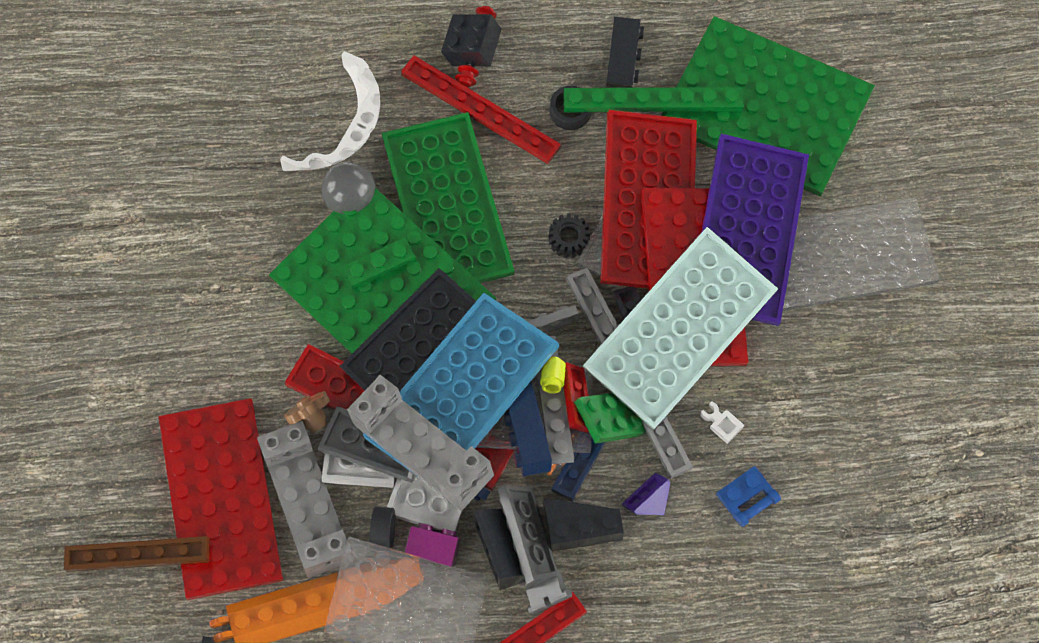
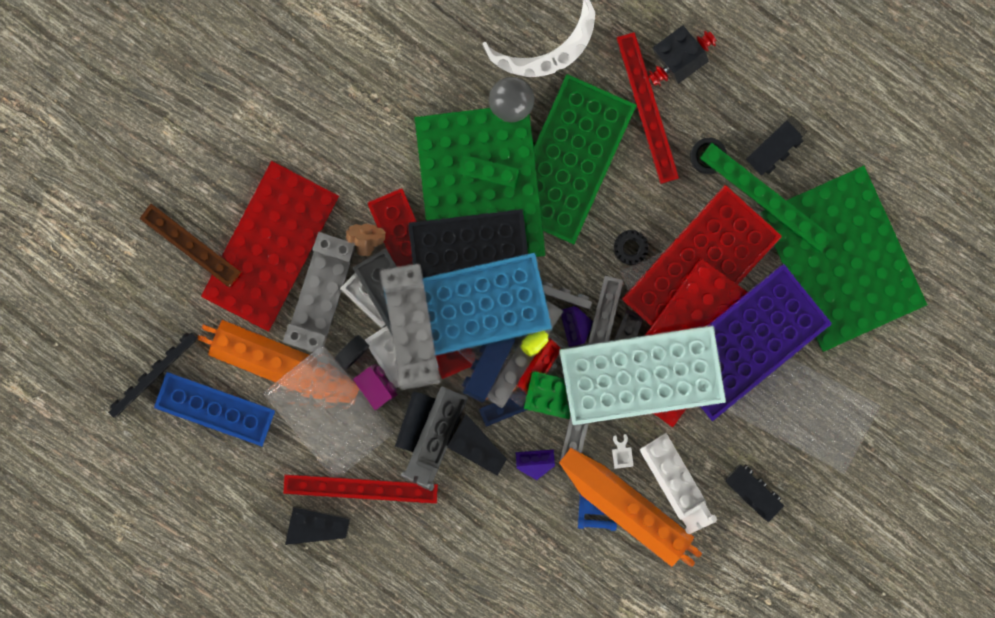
camera: 40 degrees right, 20 degrees up
none -> orange hinge [559,448,702,567]
none -> dark purple slope [561,306,593,347]
none -> white hinge [639,433,717,534]
none -> black wedge [723,464,785,522]

